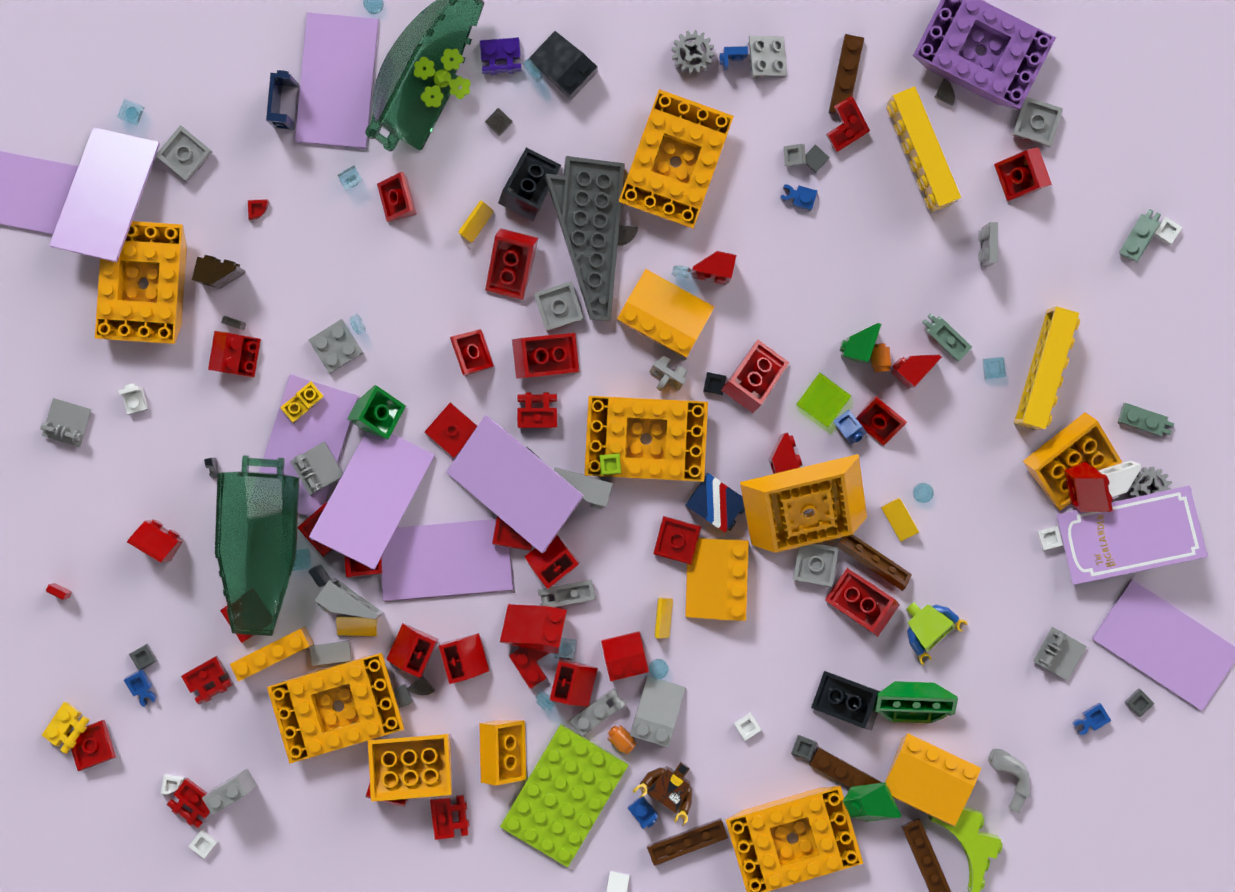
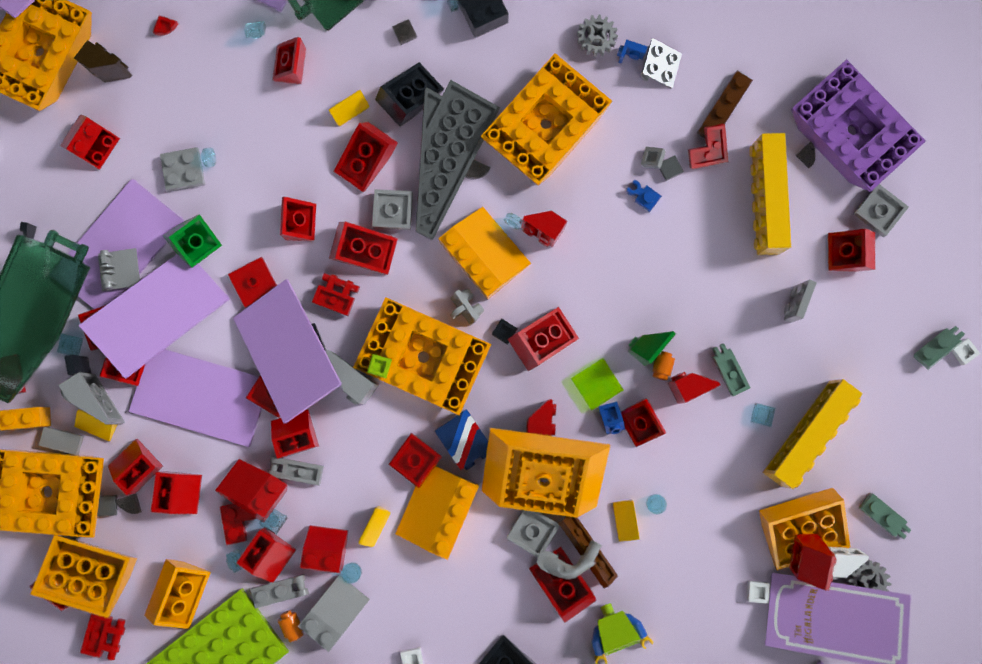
camera: 20 degrees right, 5 degrees down
clear smoke tile [221,316,246,330] -> none
yellow slope [280,381,324,423] -> none
none -> light grey piece [537,540,602,579]

